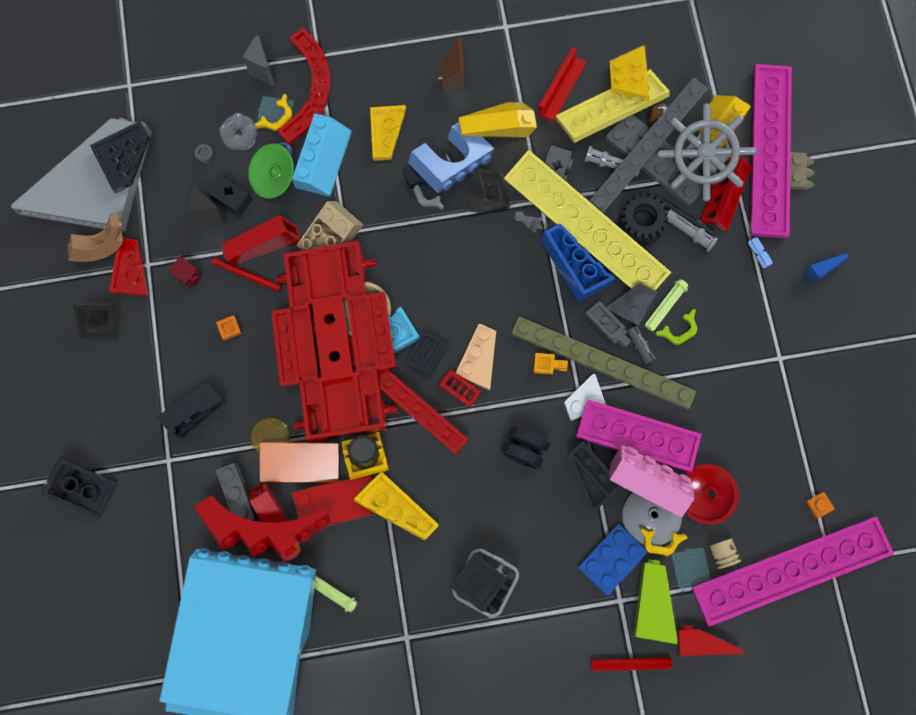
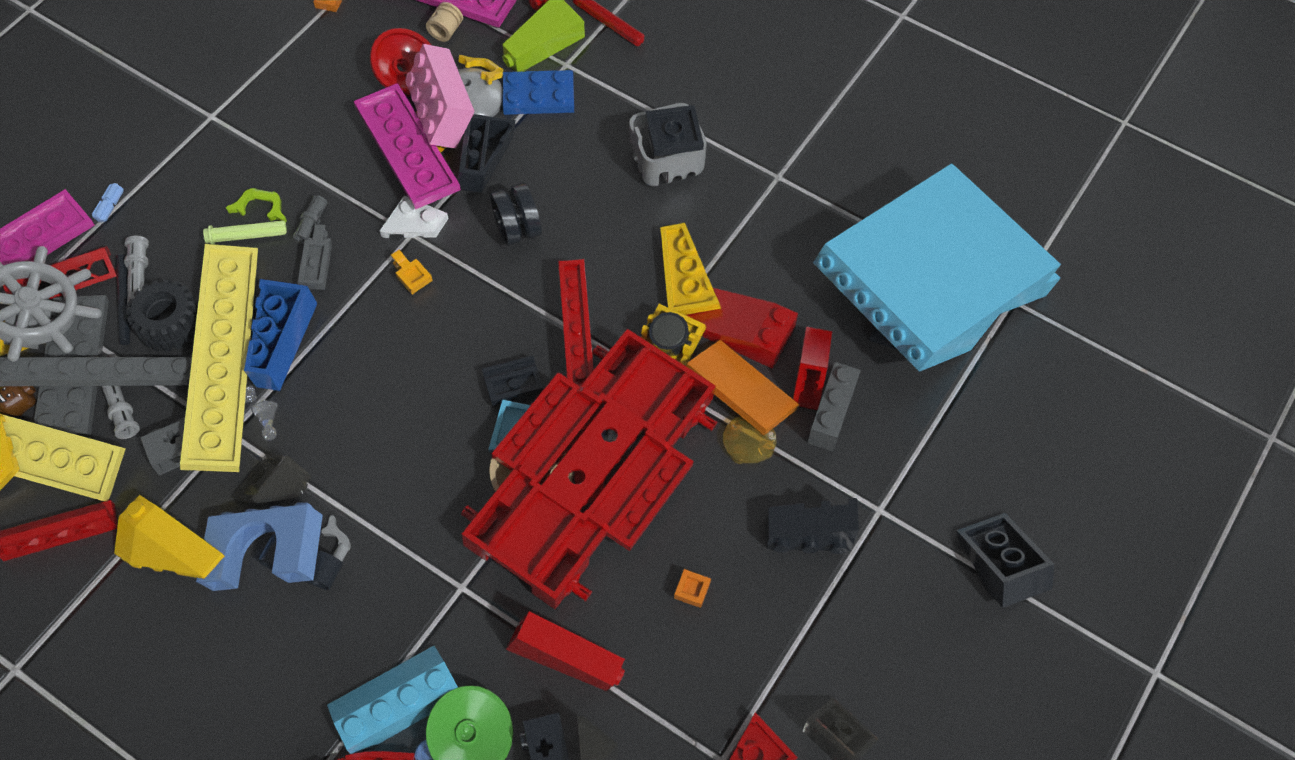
camera: 140 degrees left, 15 degrees down
dark red brick [168,256,202,289] -> none
red arch [194,496,331,563] -> none
red bar [212,257,282,292] -> none
tan slope [297,201,363,251] -> none
yellowish green axle [314,576,358,613] -> none
yellow wing [370,105,407,161] -> none
red slope [437,369,481,407] -> none
reddish brown slope [438,38,464,90] -> none
light nougat wing [456,324,496,391] -> none
olive plate [511,317,696,410] -> none
black wing [607,283,657,326] -> none
clear light blue piece [671,547,711,589] -> none
blue slope [805,253,849,283] -> none

